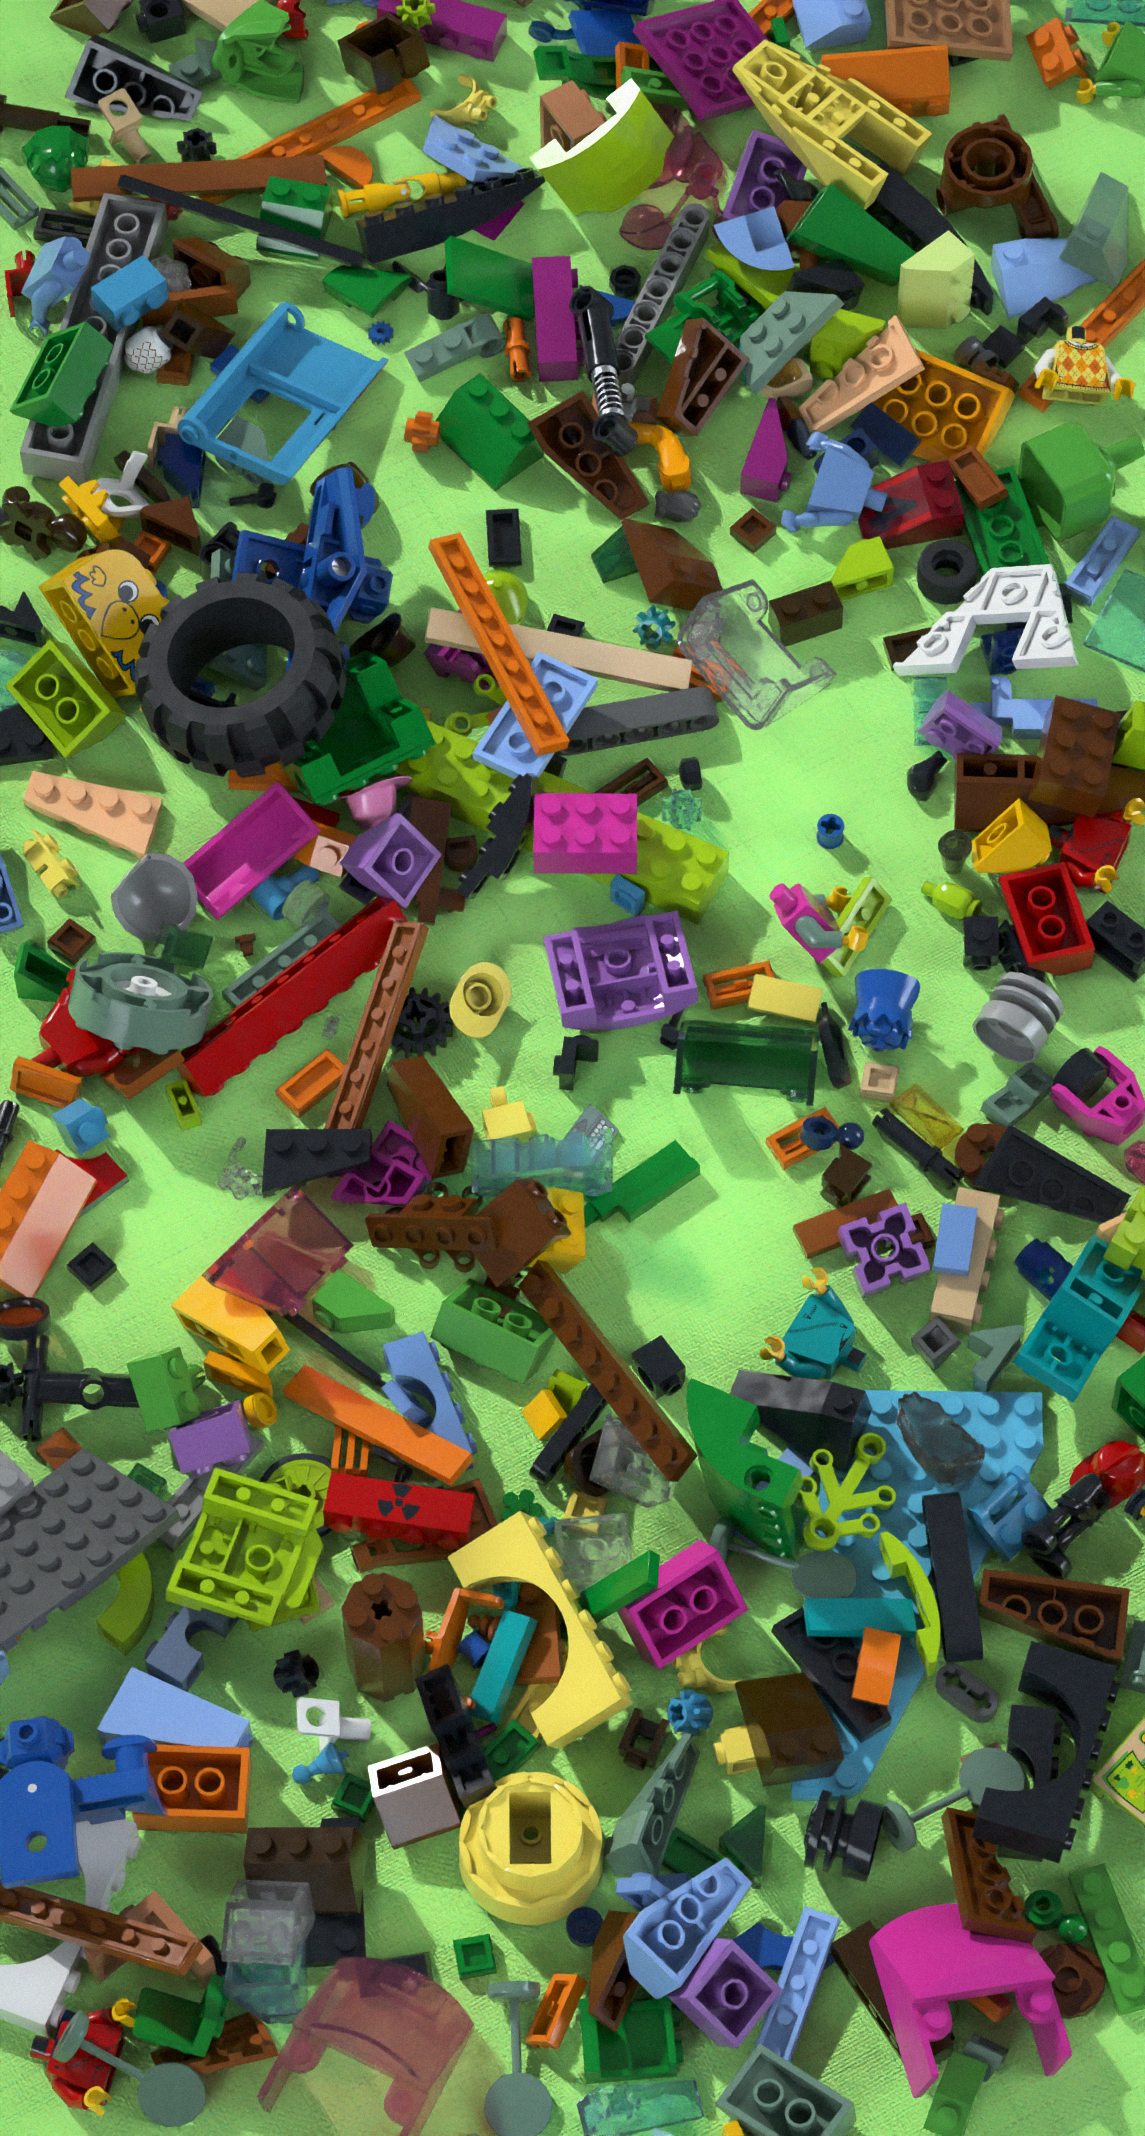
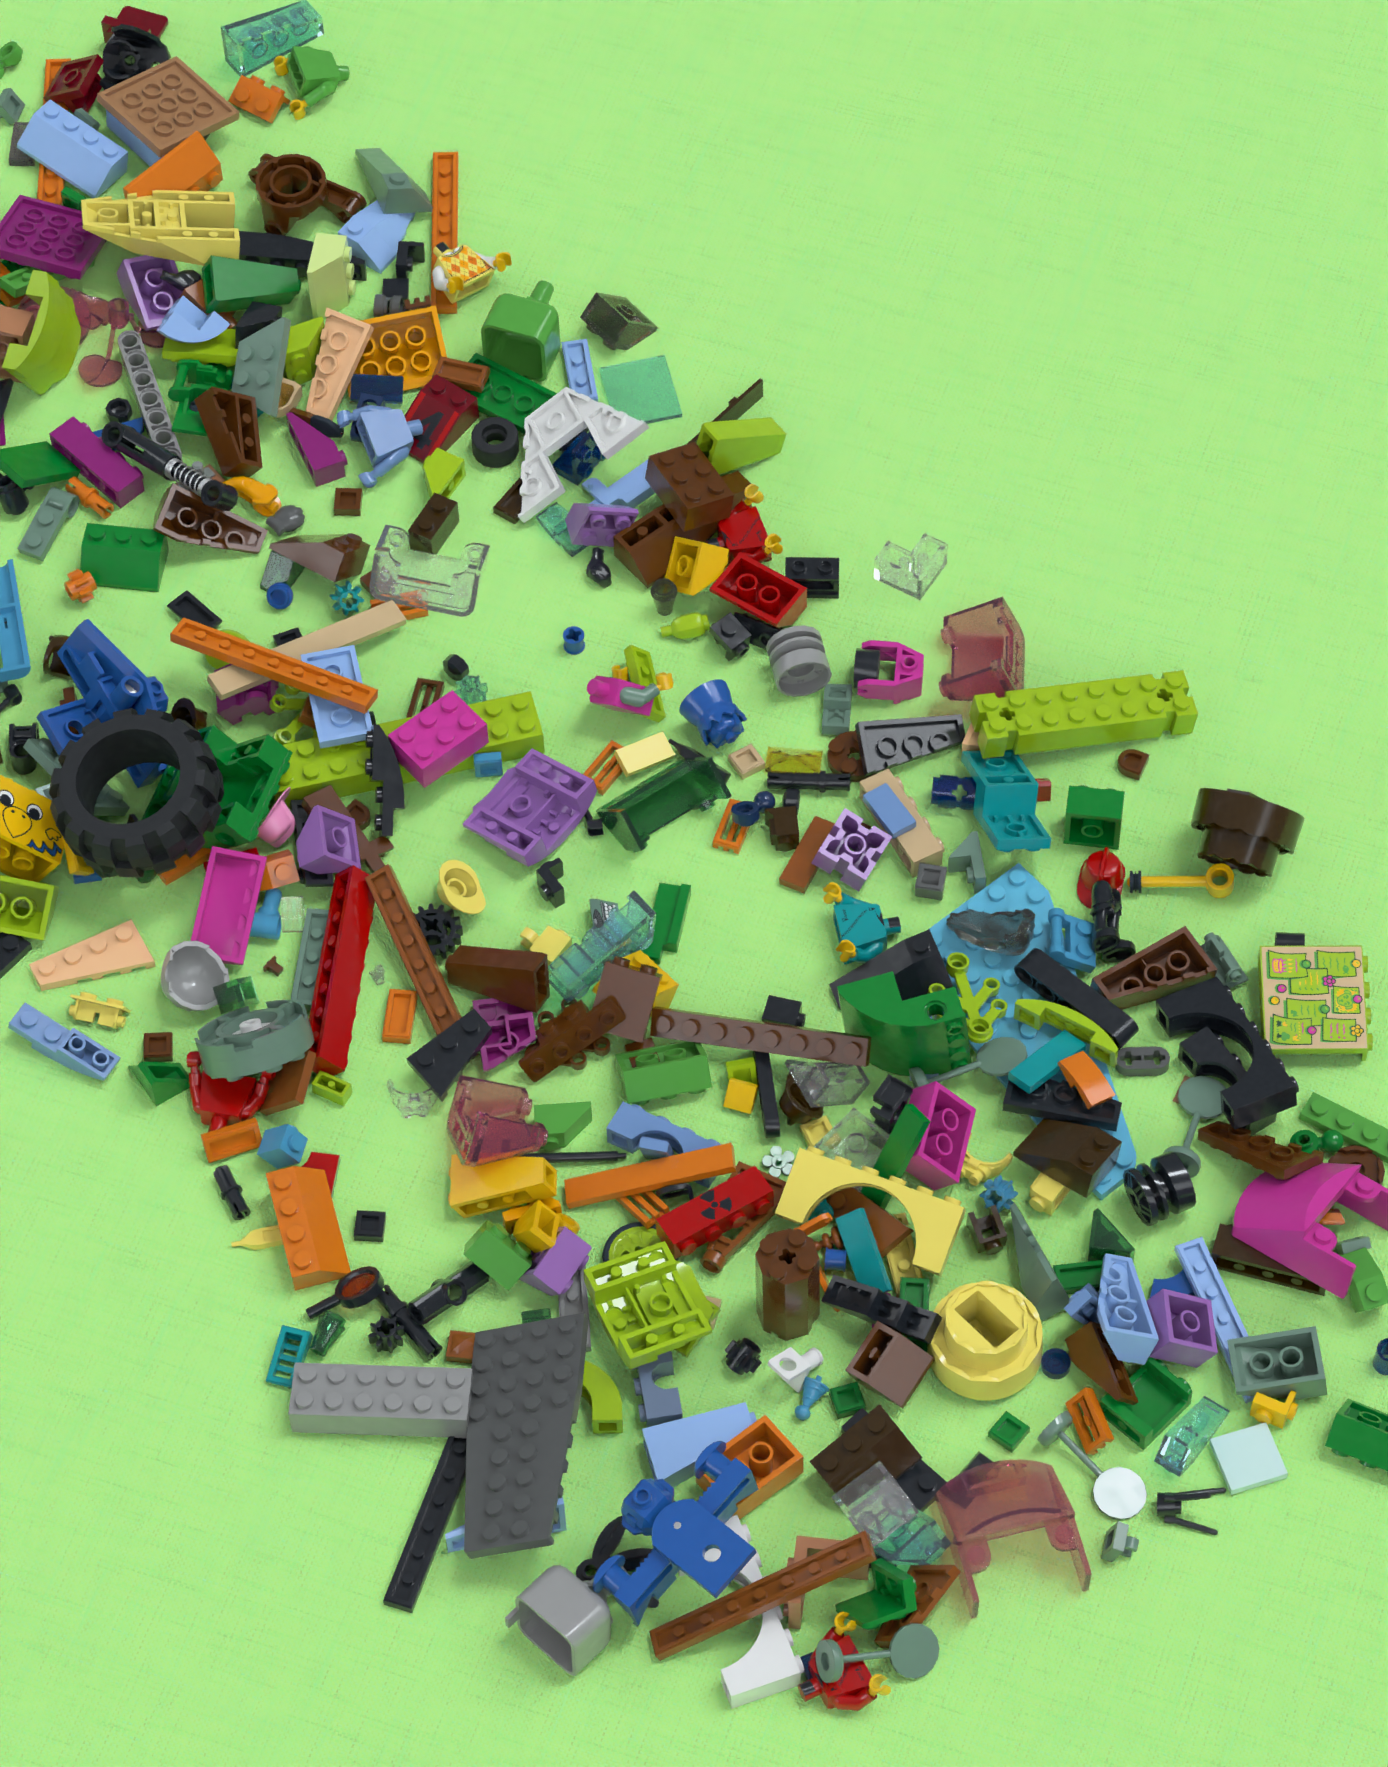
camera: 40 degrees left, 5 degrees down
dark grey beam [559,687,719,755] -> none
none -> blue plate [266,582,293,609]
none -> yellow slope [513,1199,560,1253]
none -> black tile [782,788,800,815]
none -> black piece [870,1074,913,1147]

